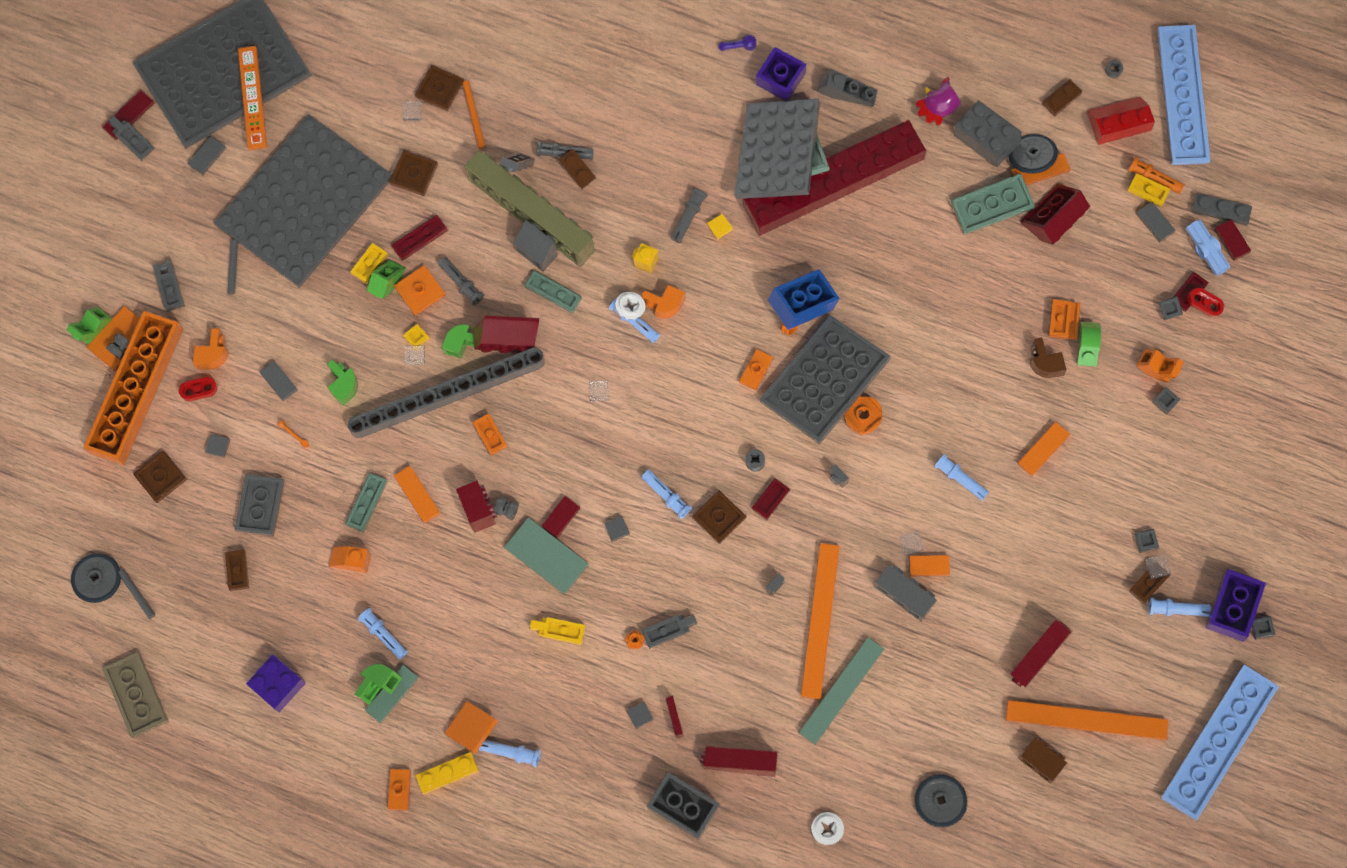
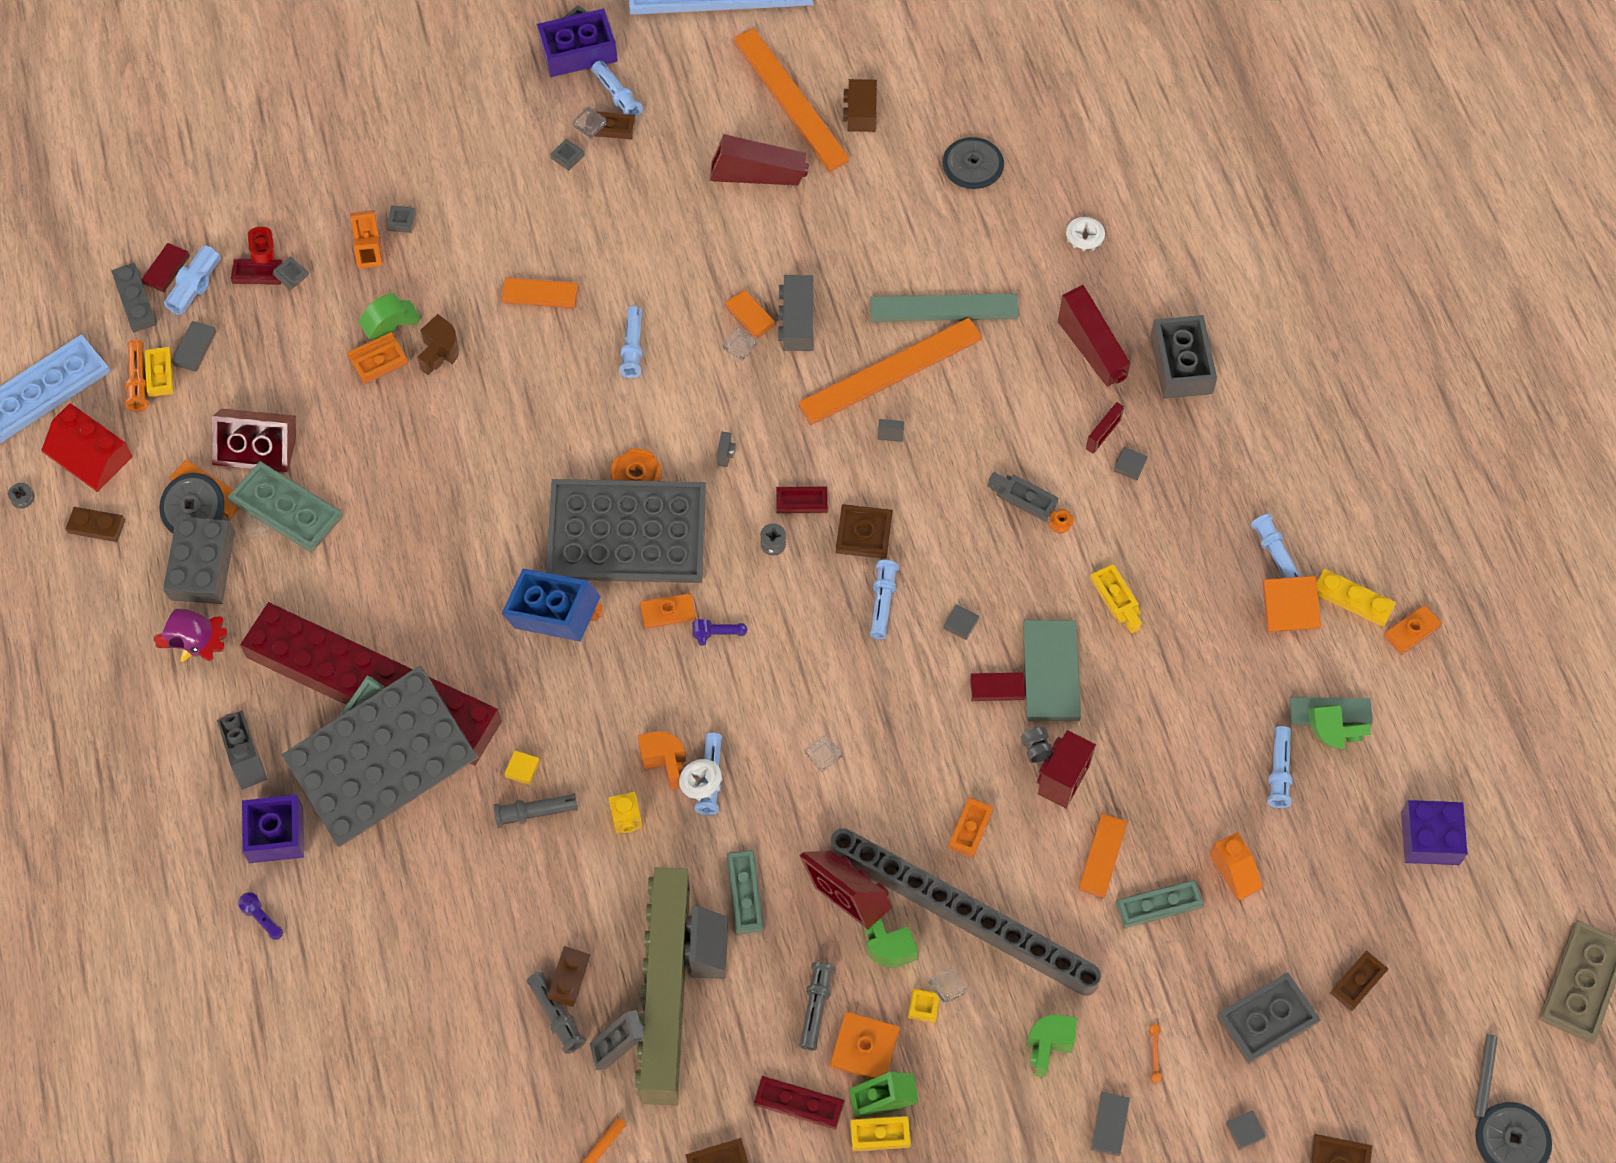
camera: 135 degrees left, 10 degrees down
none -> dark purple piece [692,619,748,646]

